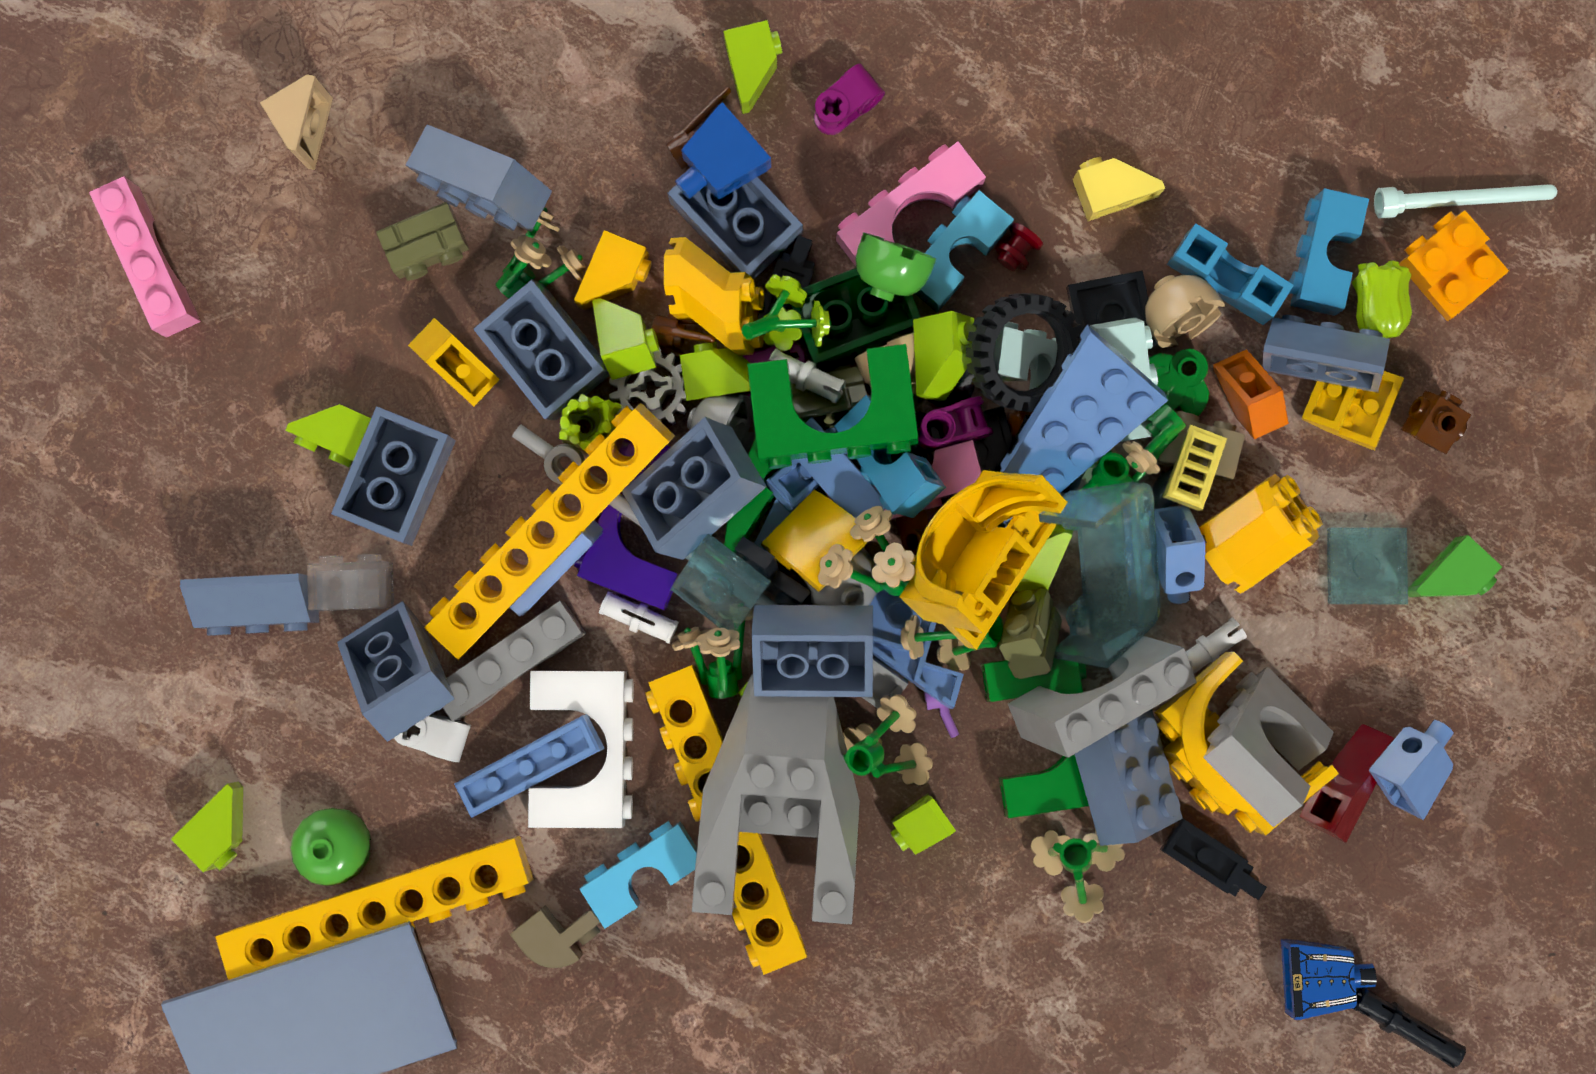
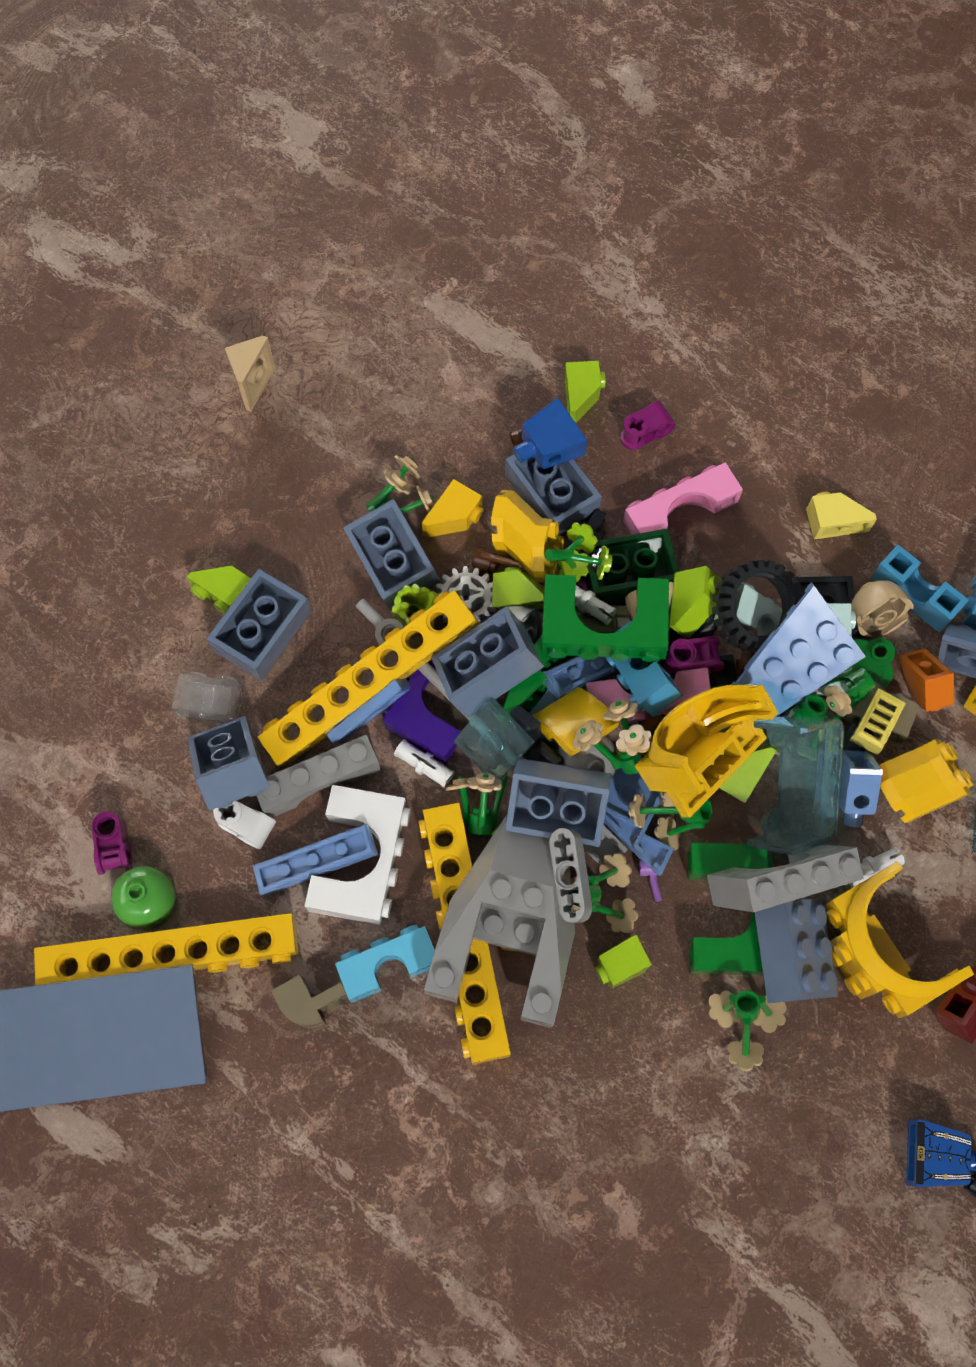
camera: 10 degrees right, 15 degrees down
bright pink arch [89,176,201,338] -> none
lime slope [171,781,243,873] -> none
sand blue slope [180,573,319,636] -> none
olive brick [376,202,470,281] -> none
sand blue brick [406,125,552,232] -> none
yellow slope [408,318,500,406] -> none
lime slope [592,298,659,380] -> none
medium blue tile [797,417,885,518] -> none
bright green cylinder [856,232,936,301] -> none
medium azure arch [914,190,1014,313] -> none
dark red wheel [995,222,1044,272] -> none
olive brick [999,588,1062,679] -> none
black hinge [1160,819,1267,900] -> none
light grey arch [1203,666,1334,827] -> none
none -> magenta piece [91,811,132,875]
none -> light grey beam [549,828,592,923]

